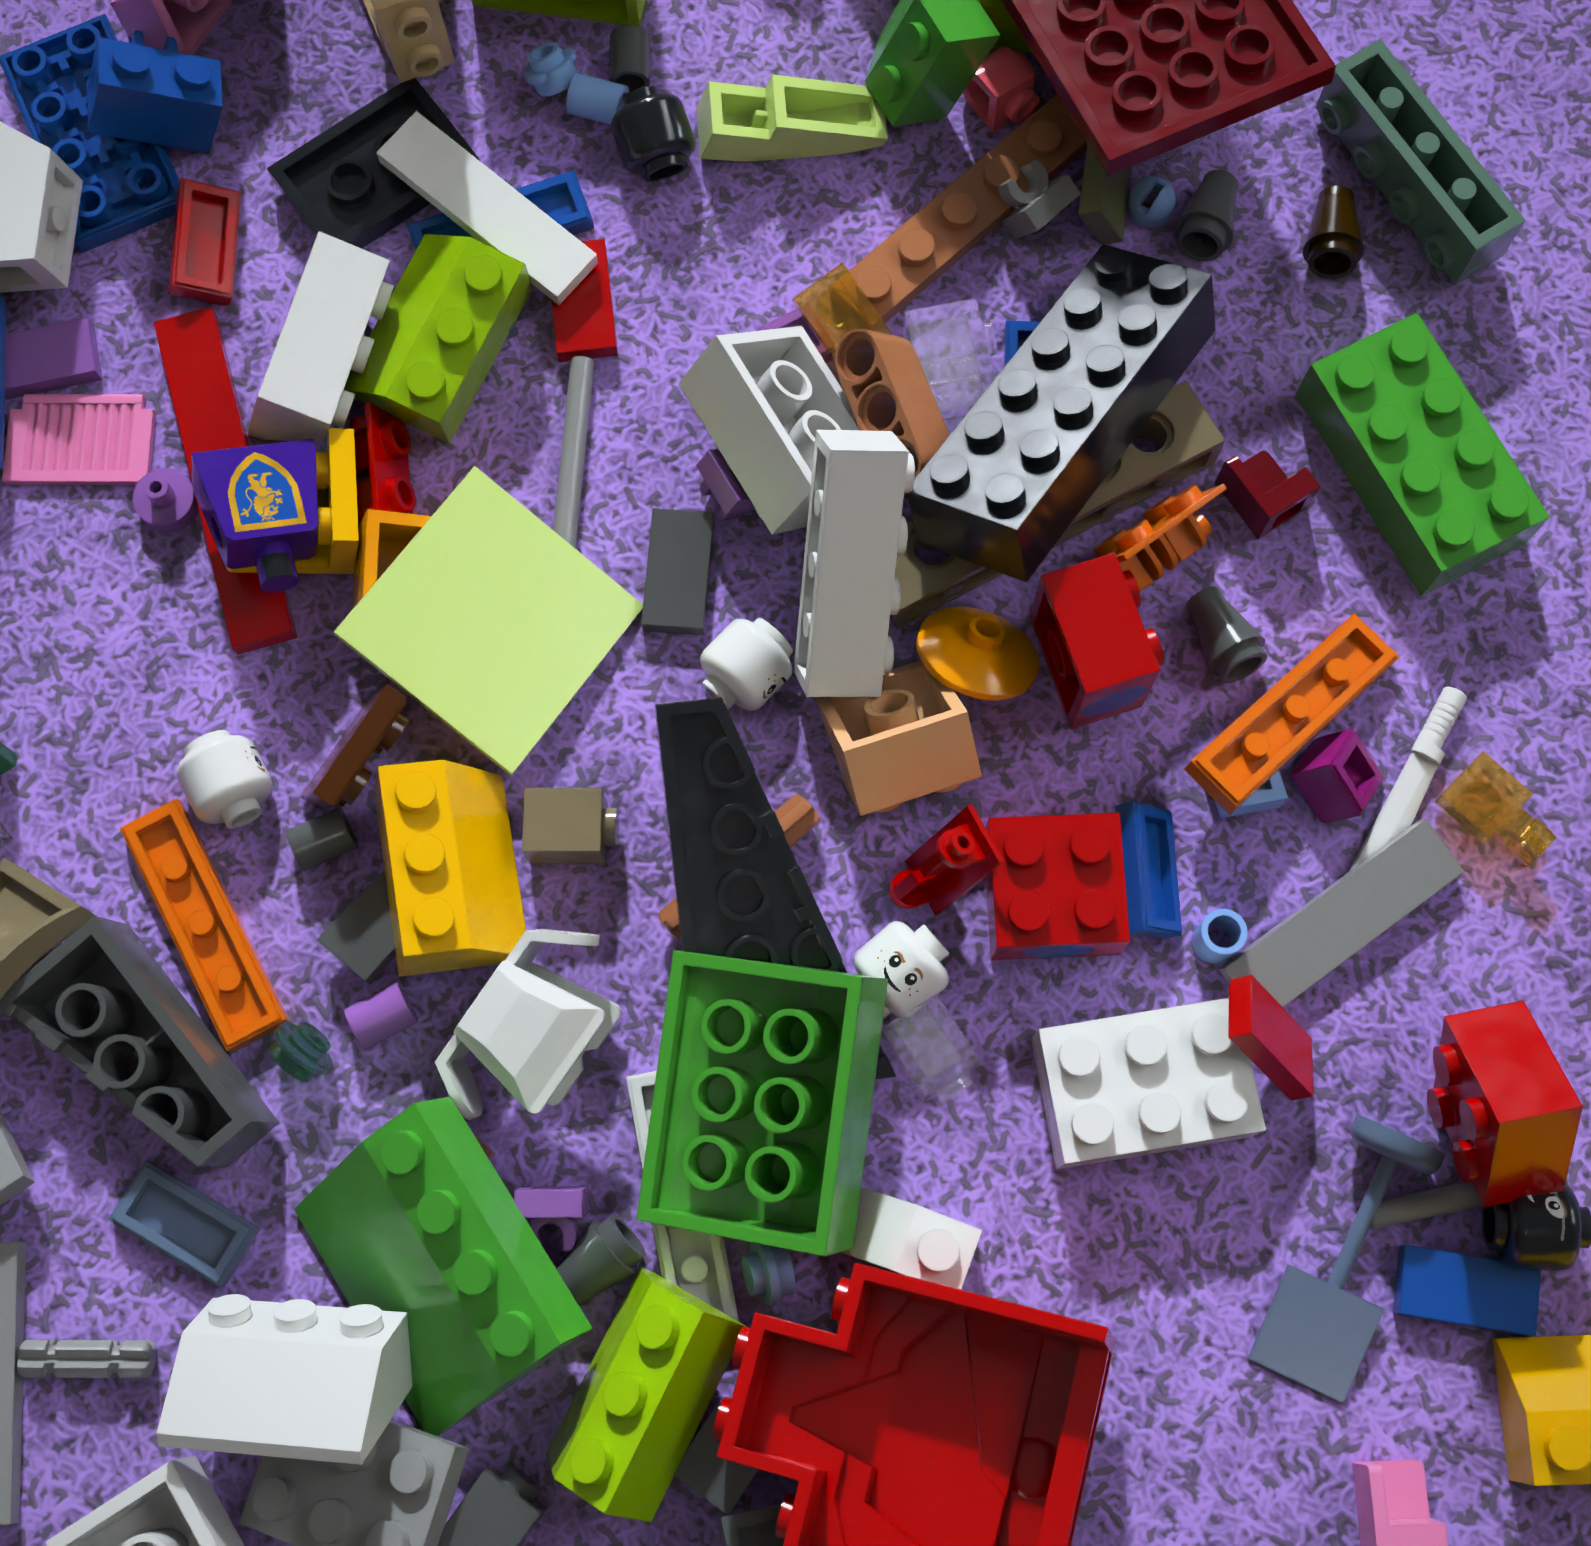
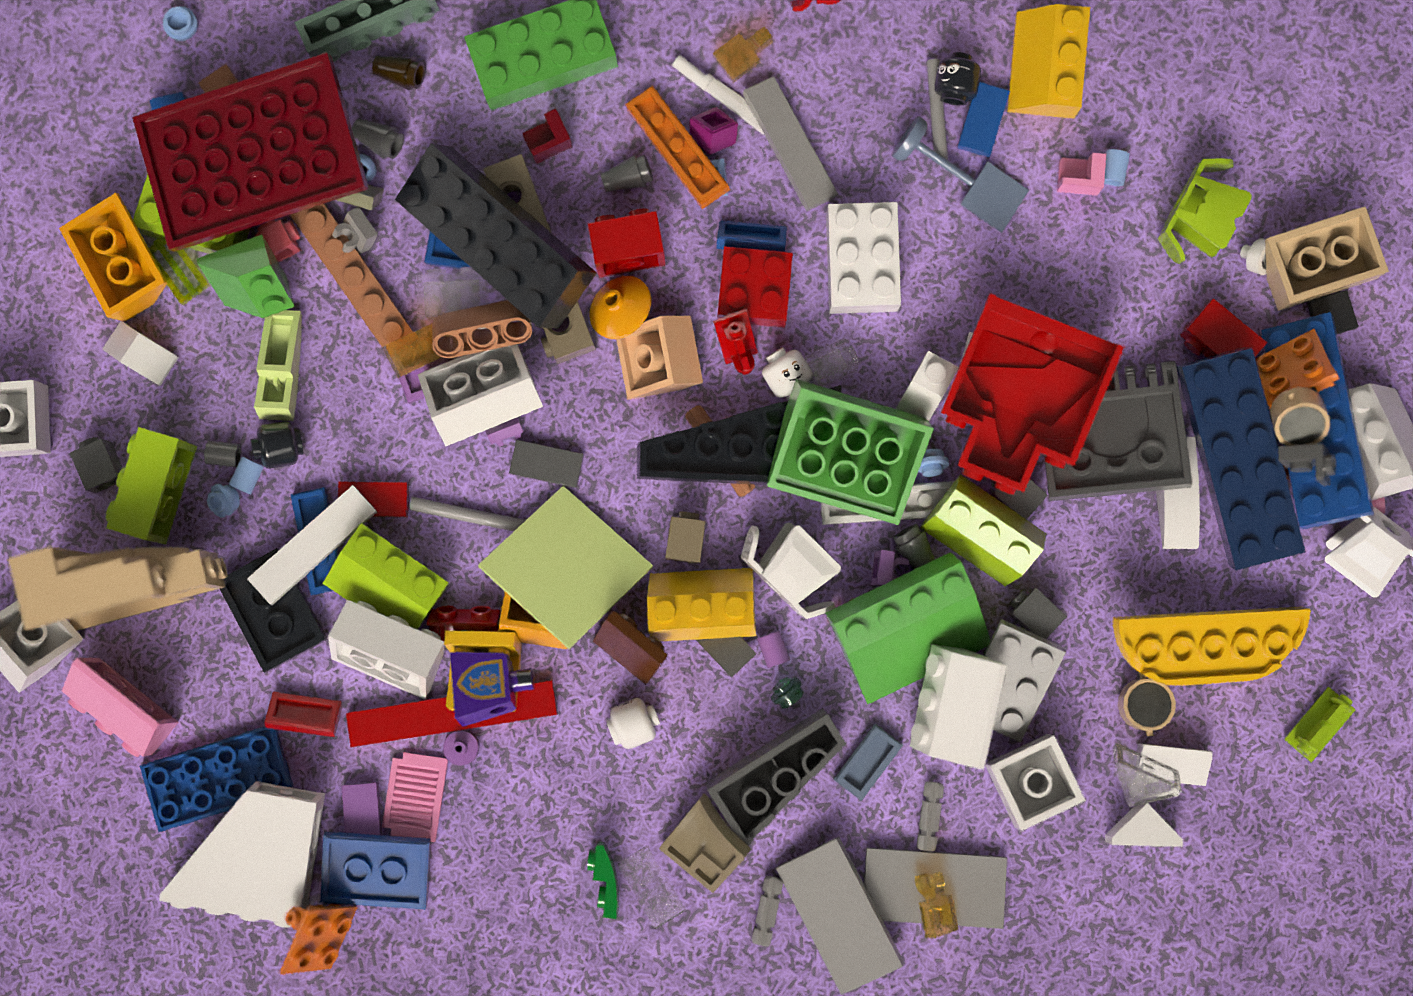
camera: 80 degrees left, 10 degrees up
blue brick [87,30,223,154] -> none
orange tile [120,798,290,1054] -> none
dark grey hinge [286,808,358,871] -> none
white head [700,618,793,711] -> none
white brick [793,430,915,697] -> none
orange hinge [1093,483,1227,591] -> none
light blue hinge [1192,909,1248,964] -> none
red tile [1228,974,1313,1101] -> none
red brick [1427,1000,1583,1208] -> none

